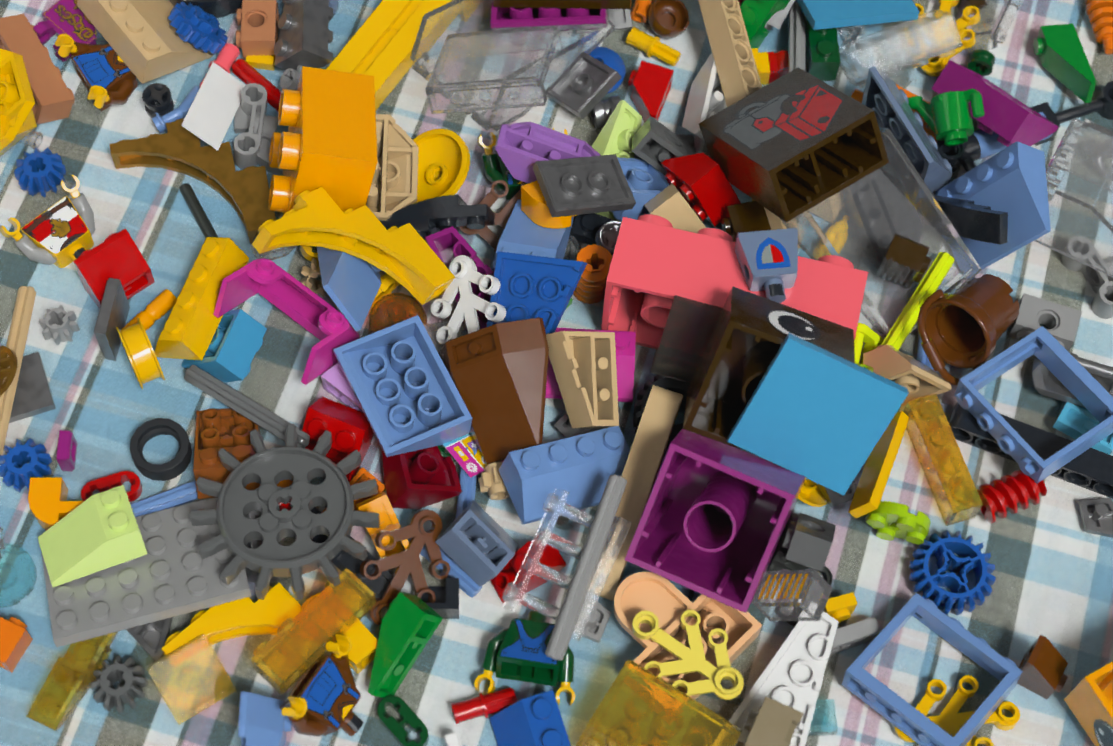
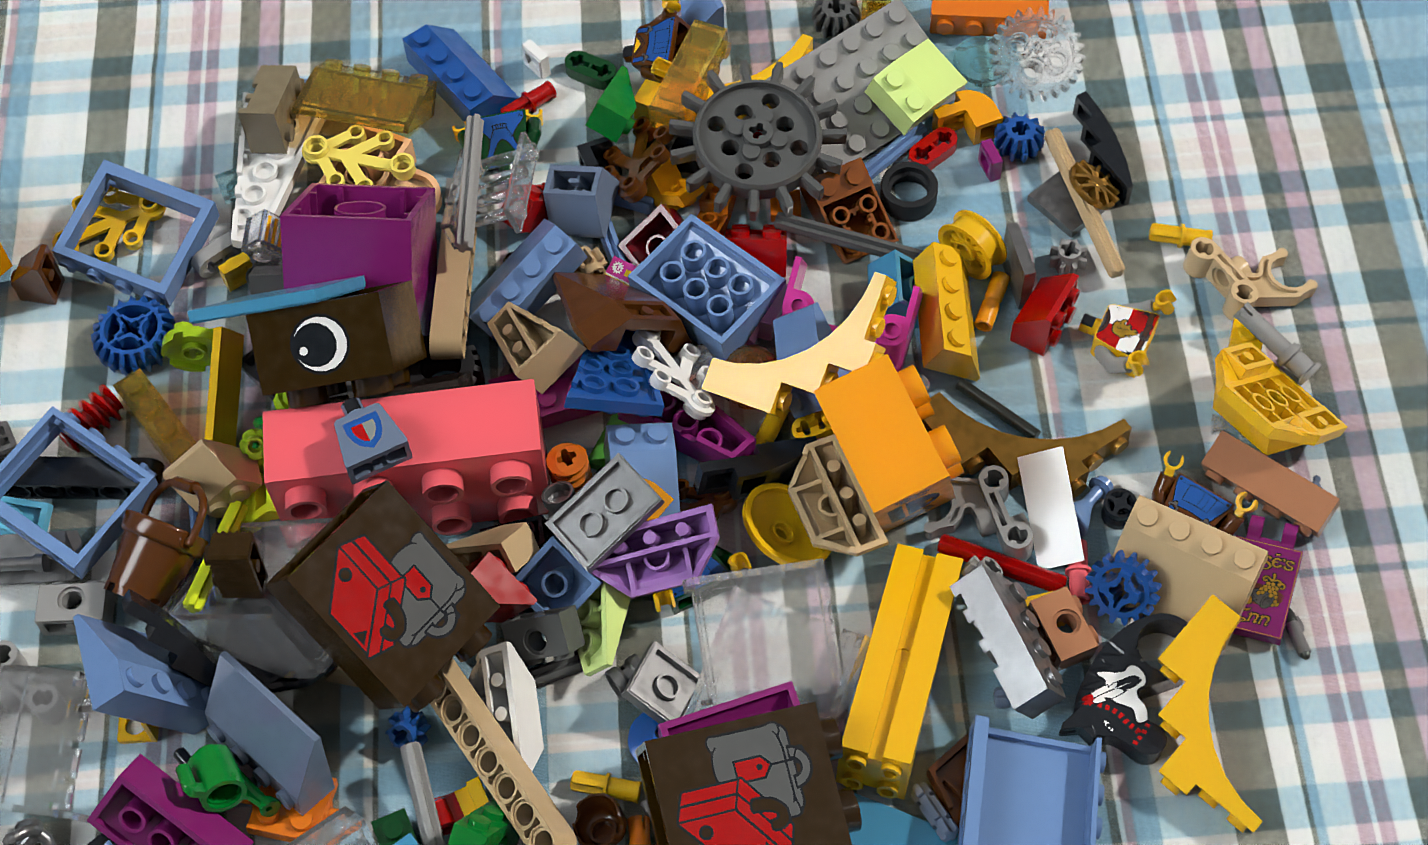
camera: 165 degrees right, 5 degrees down
blue gear [14,147,66,198] -> none
clear yellow tile [146,633,237,725] -> none
red slope [628,60,674,122] -> none

